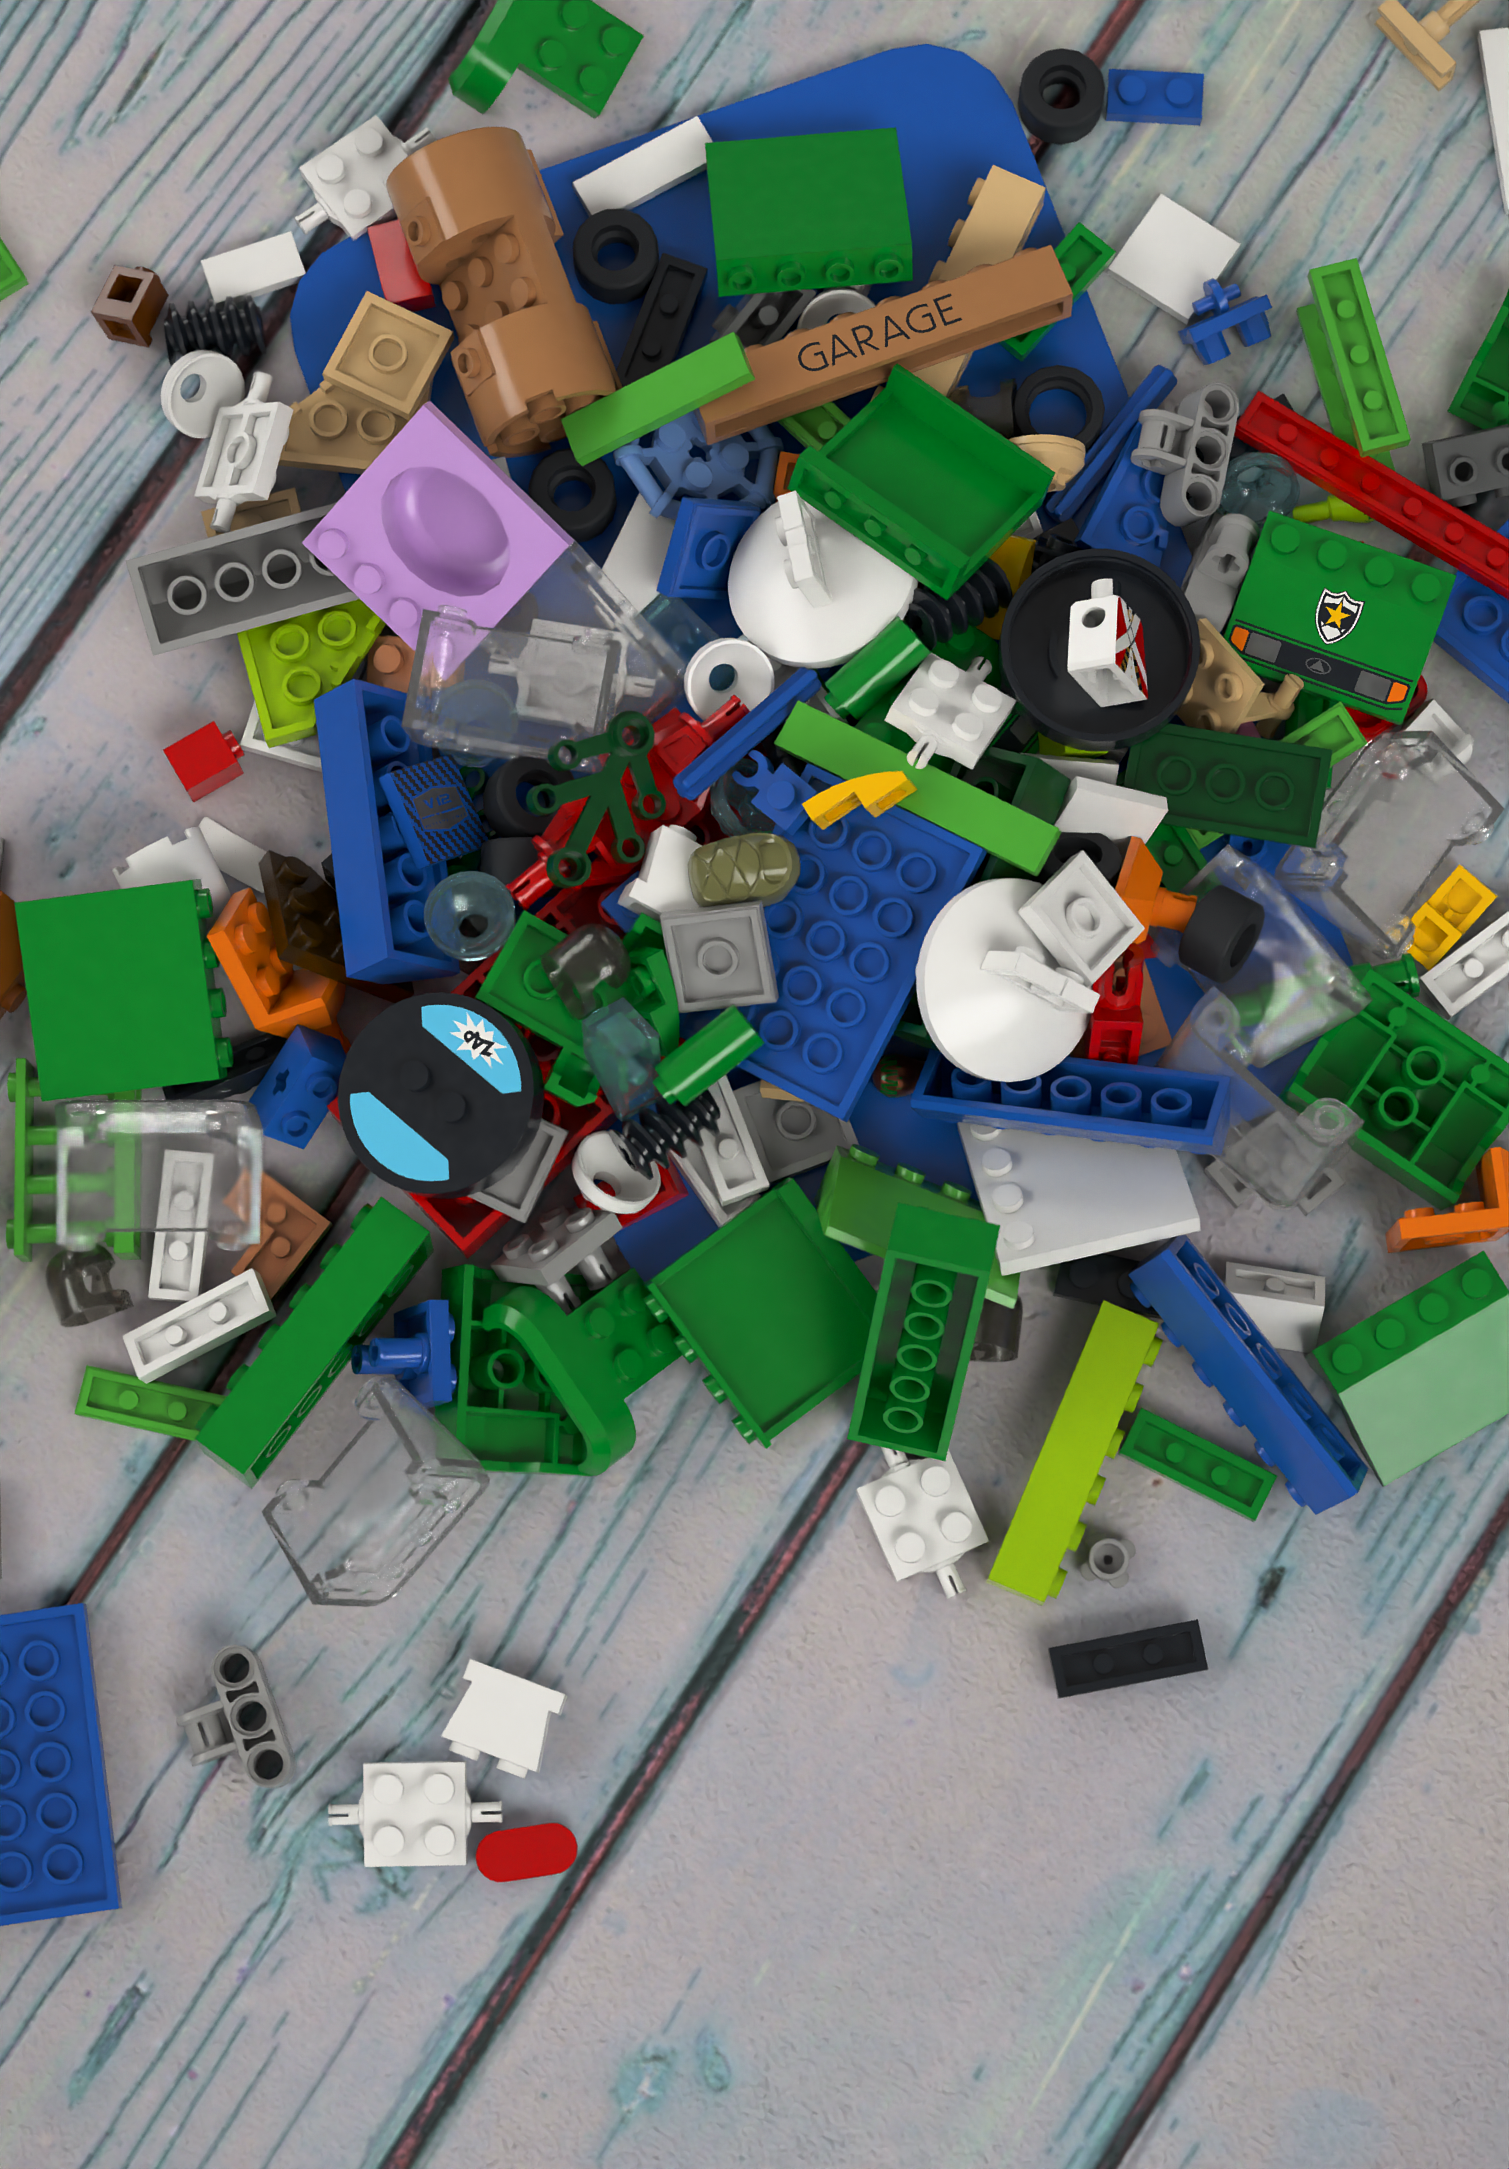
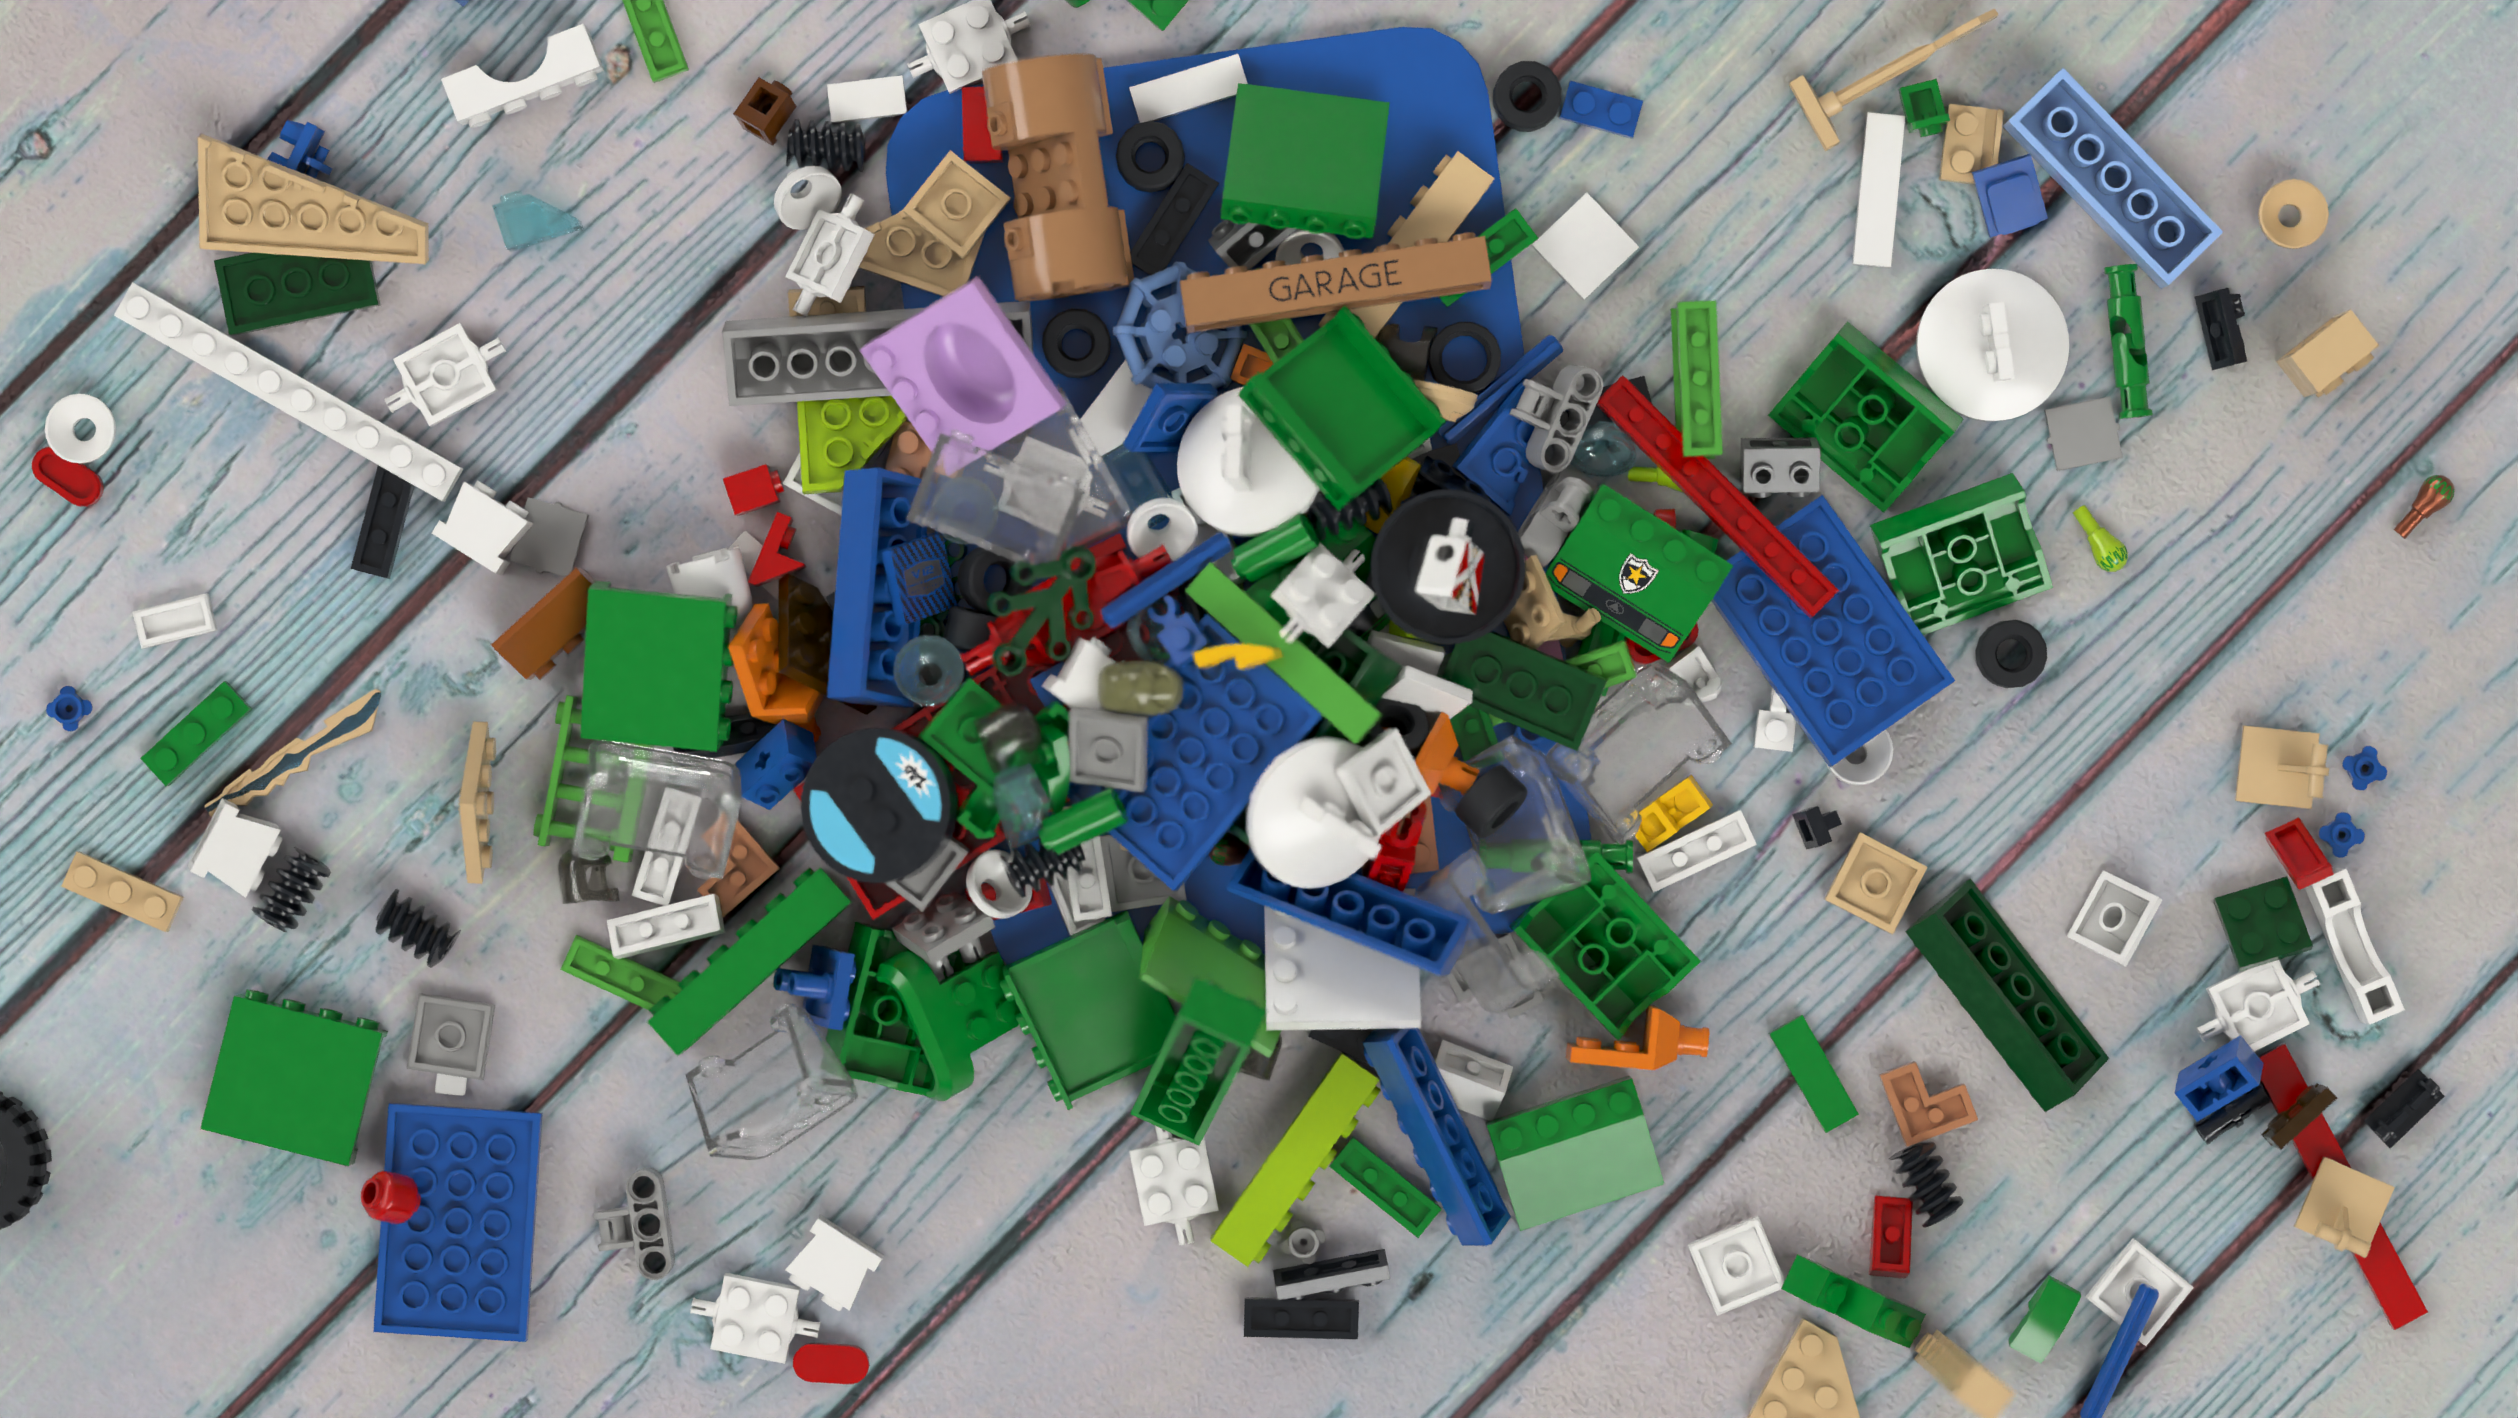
camera: 10 degrees right, 10 degrees up
bright green tile [561,332,755,466] -> none
blue hips [1178,278,1272,365] -> none
none -> red slope [748,512,806,587]
none -> black plate [1273,1249,1391,1301]

